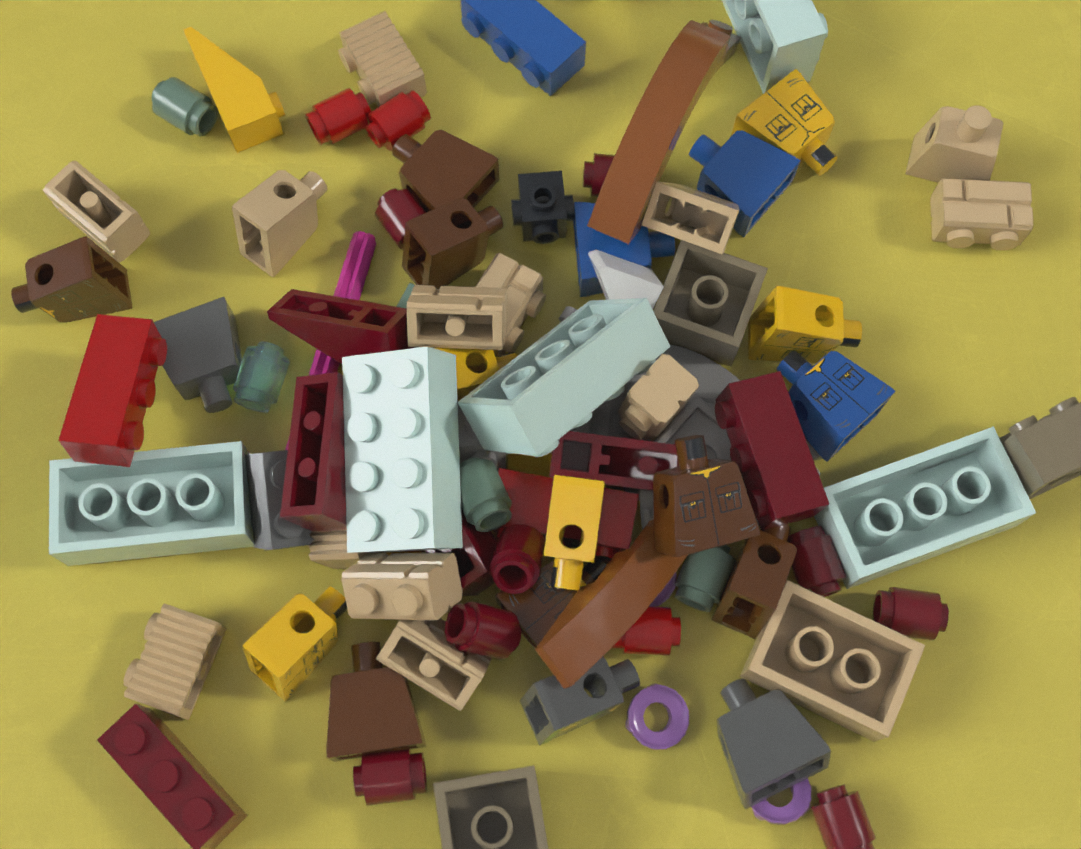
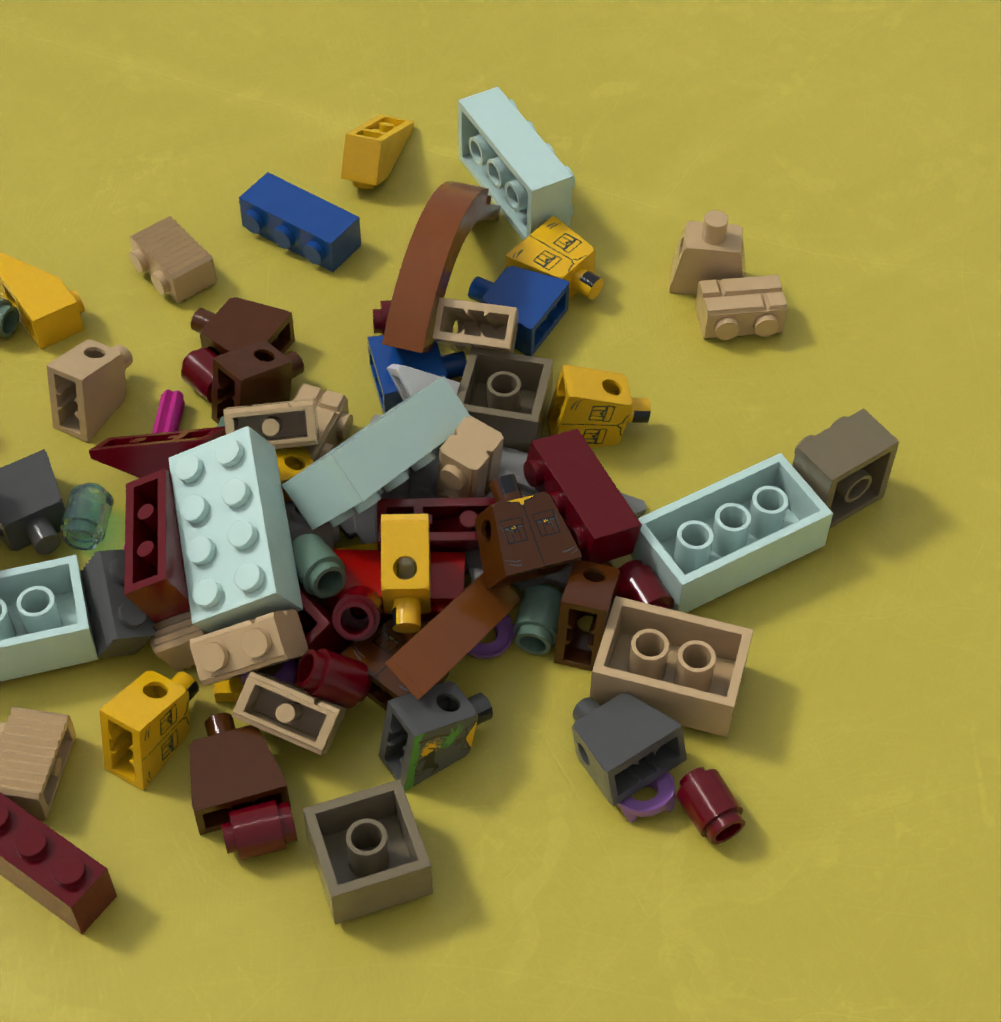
camera: 10 degrees left, 20 degrees down
red brick [305,88,371,145] -> none
red brick [365,90,431,151] -> none
black brick [511,170,575,244] -> none
red brick [611,606,681,656] -> none
medium lavender piece [625,683,689,749] -> none
blue torso [776,350,895,462] -> none
dark red brick [873,587,949,641] -> none

